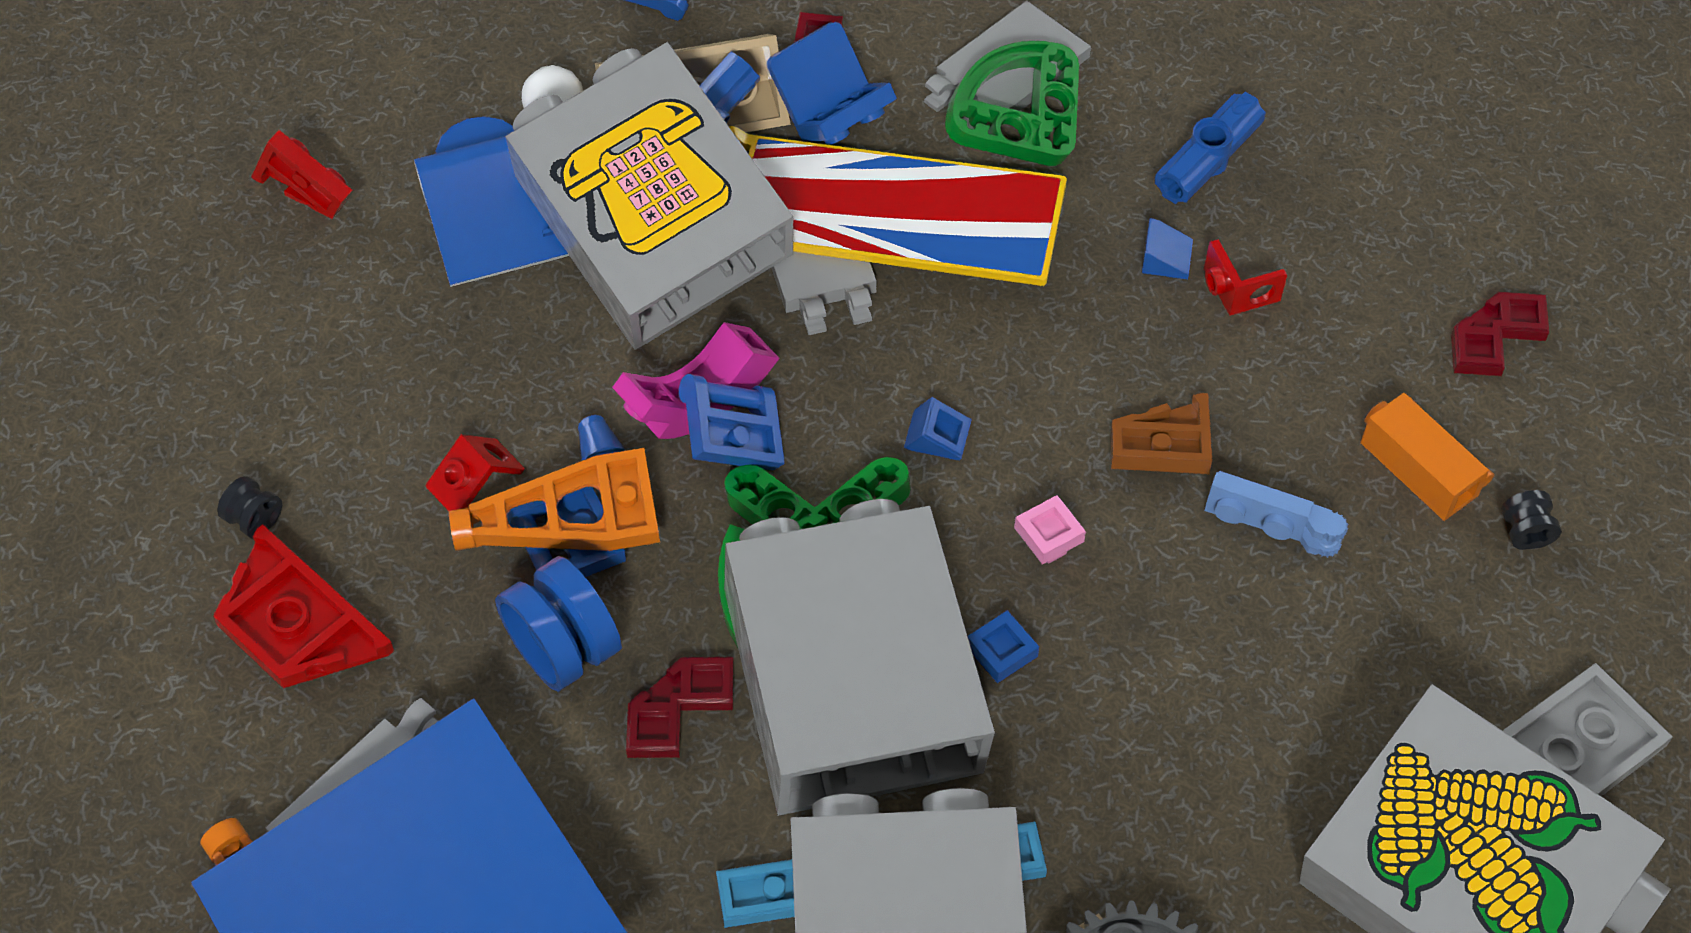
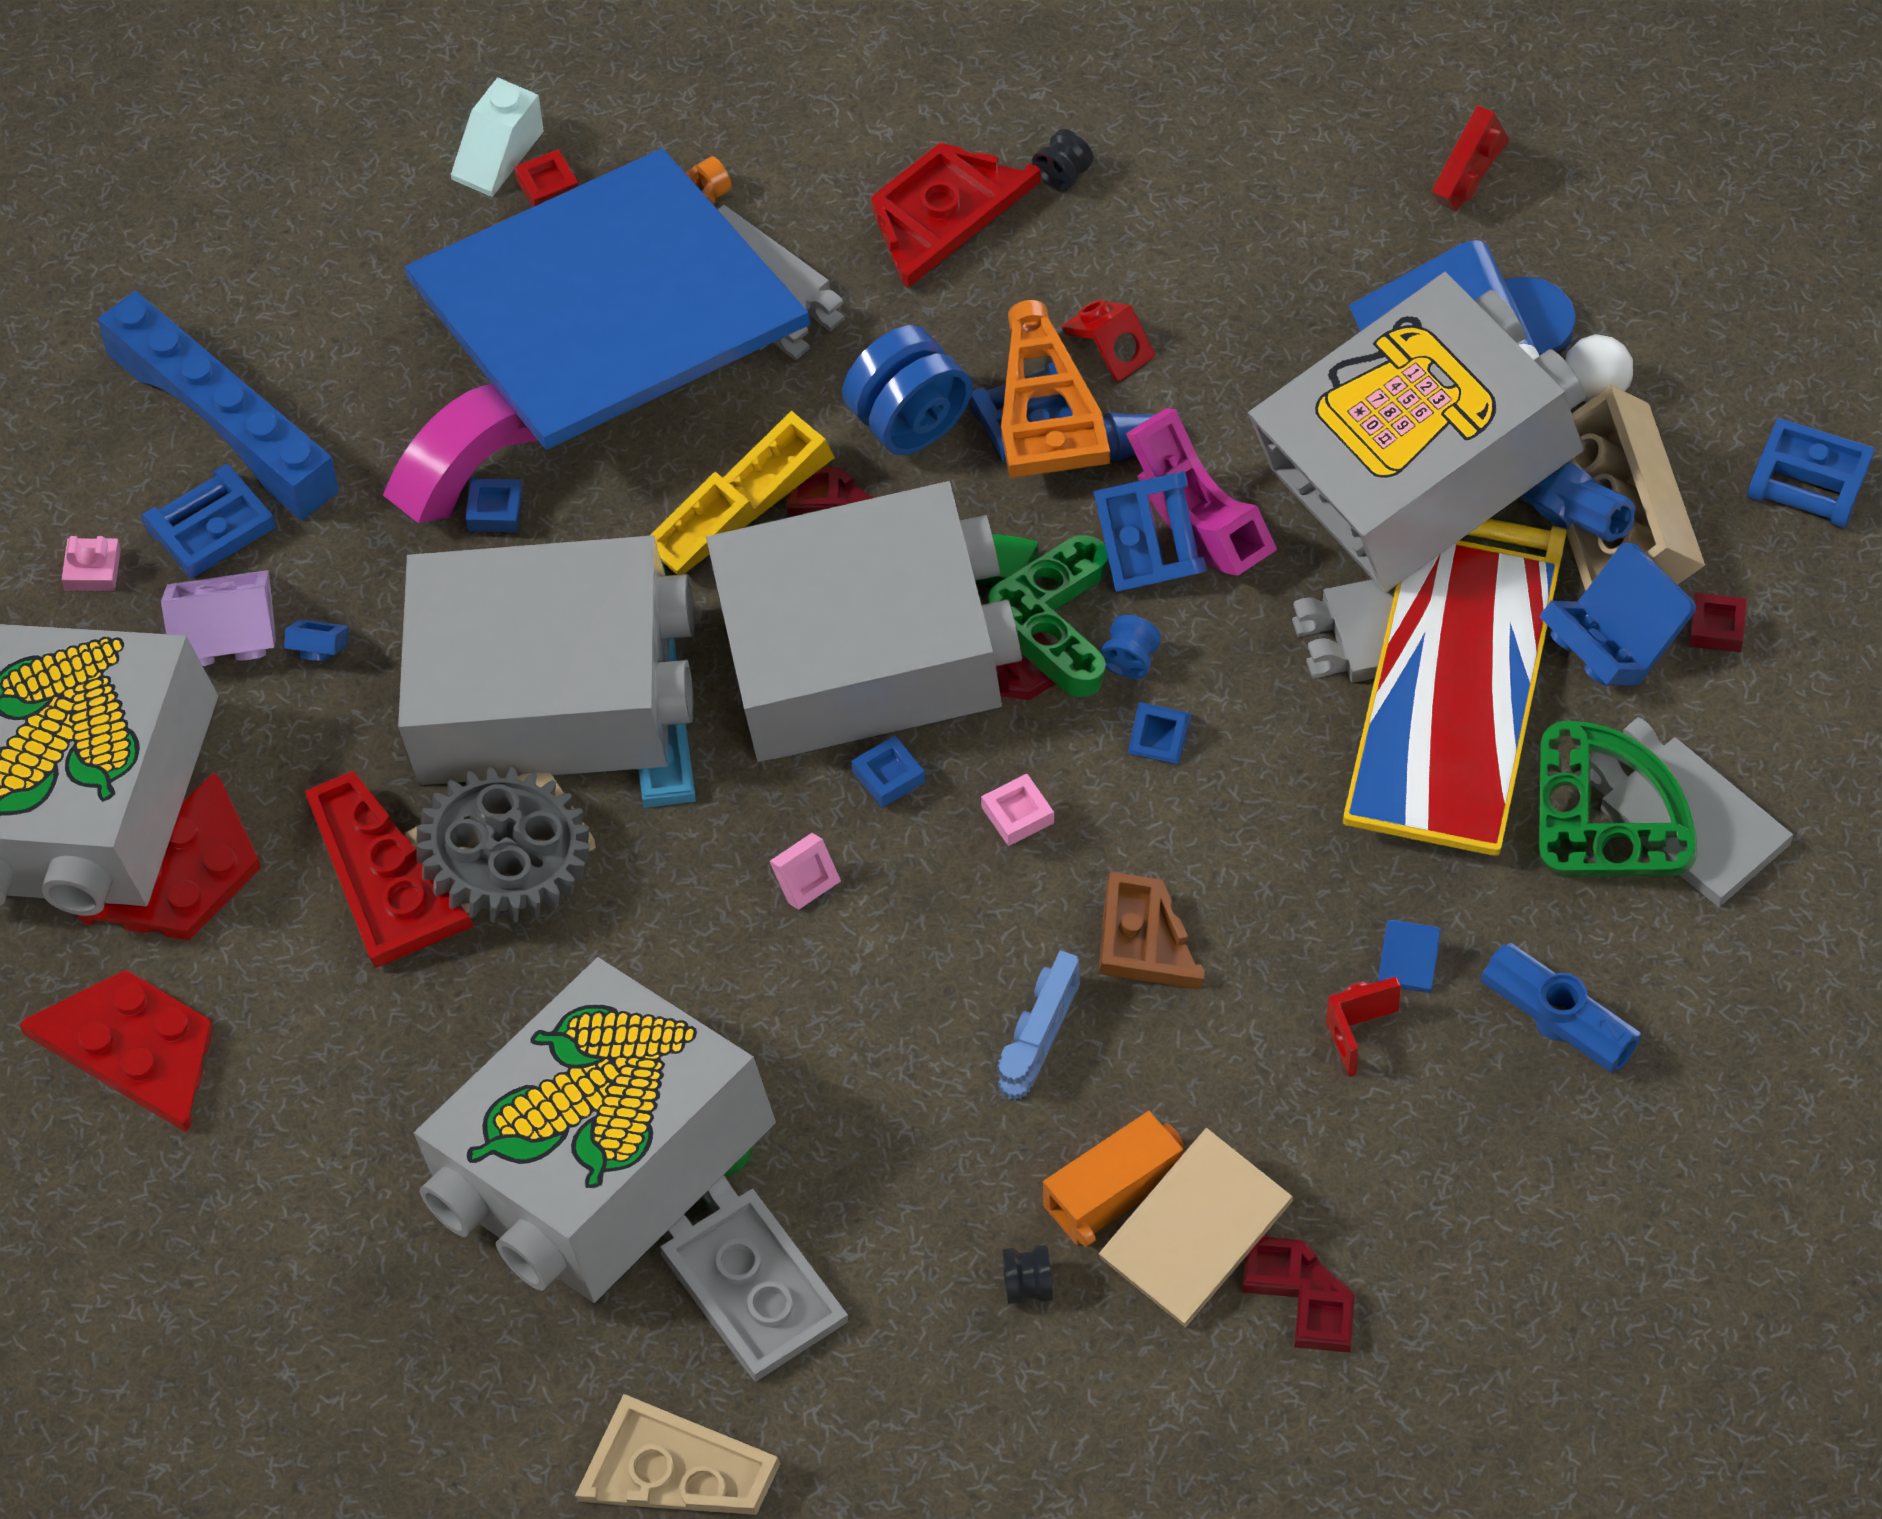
camera: 95 degrees right, 0 degrees up
none -> yellow slope [650,411,835,575]
none -> bright pink tile [770,833,841,910]
none -> tan tile [1099,1128,1293,1328]
none -> blue wheel [1100,615,1161,679]

